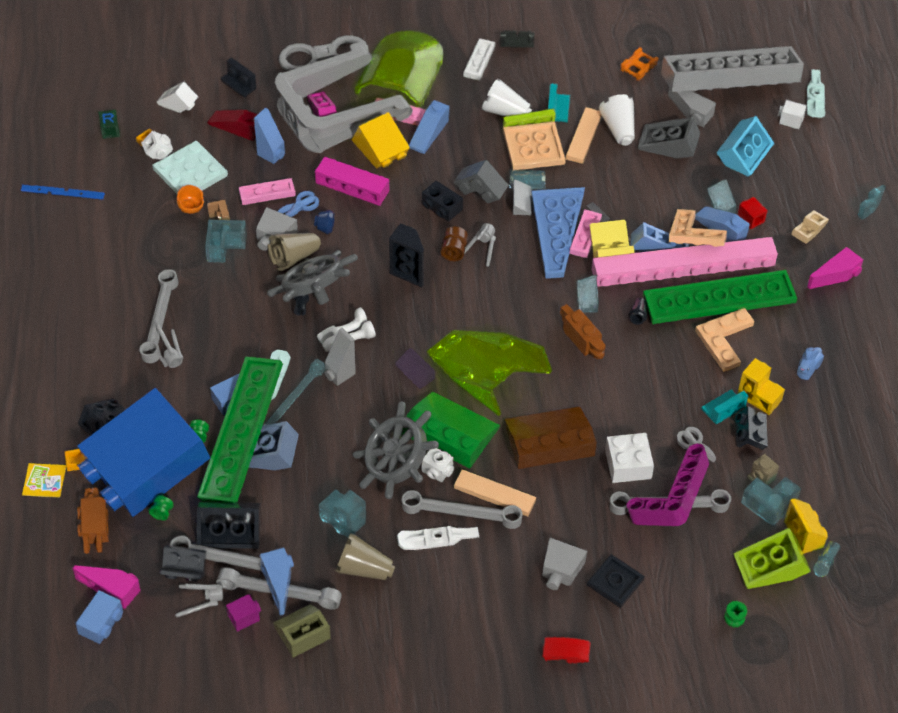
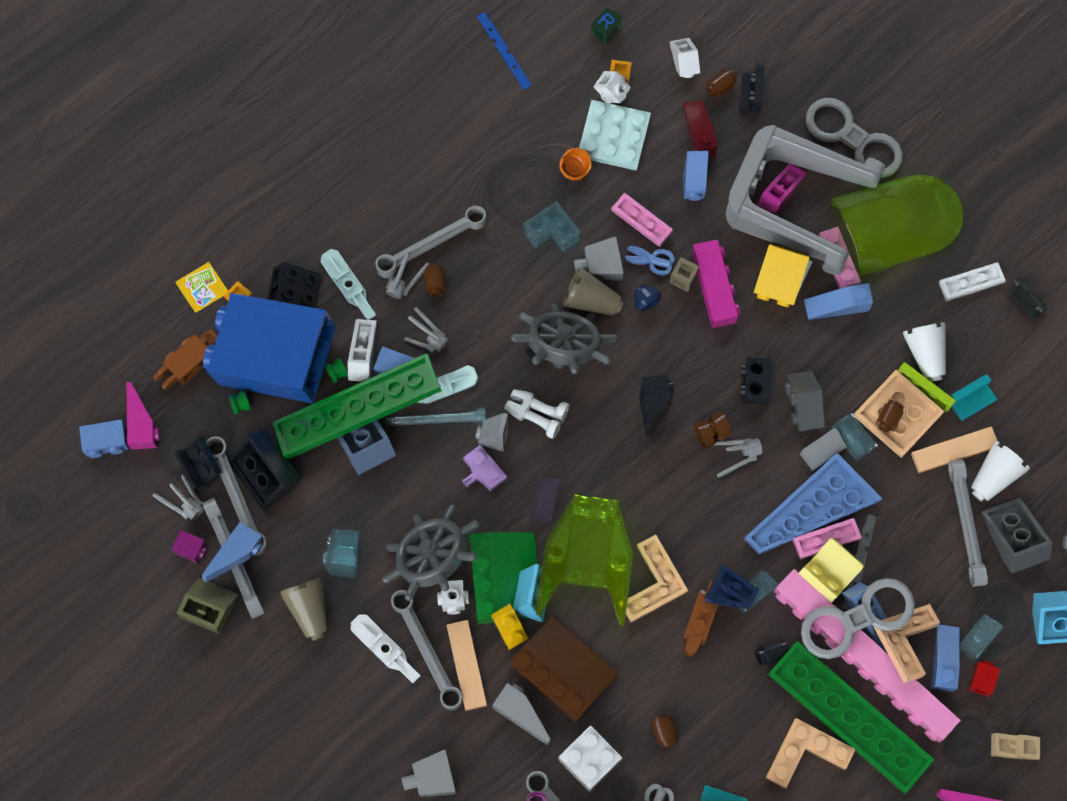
camera: 55 degrees right, 20 degrees up
medium nougat bracket [207,200,231,229] -> none
none -> light aqua piece [320,249,376,320]
none -> white slope [348,319,377,381]
none -> light grey plant [404,307,448,353]
none -> reddish brown brick [424,265,446,297]
none -> lavender plate [462,445,507,492]
none -> yellow plate [491,604,528,650]
none -> light grey slope [492,683,550,745]
none -> medium azure slope [513,564,551,622]
none -> light nougat plate [620,535,688,623]
none -> reddish brown brick [650,714,679,749]
none -> dark tan brick [670,257,699,292]
none -> dark blue wing [703,565,759,609]
none -> reddish brown brick [706,69,737,98]
none -> light grey bar [801,578,915,659]
none -> reddish brown brick [876,400,904,433]
none -> light grey piece [948,459,988,587]

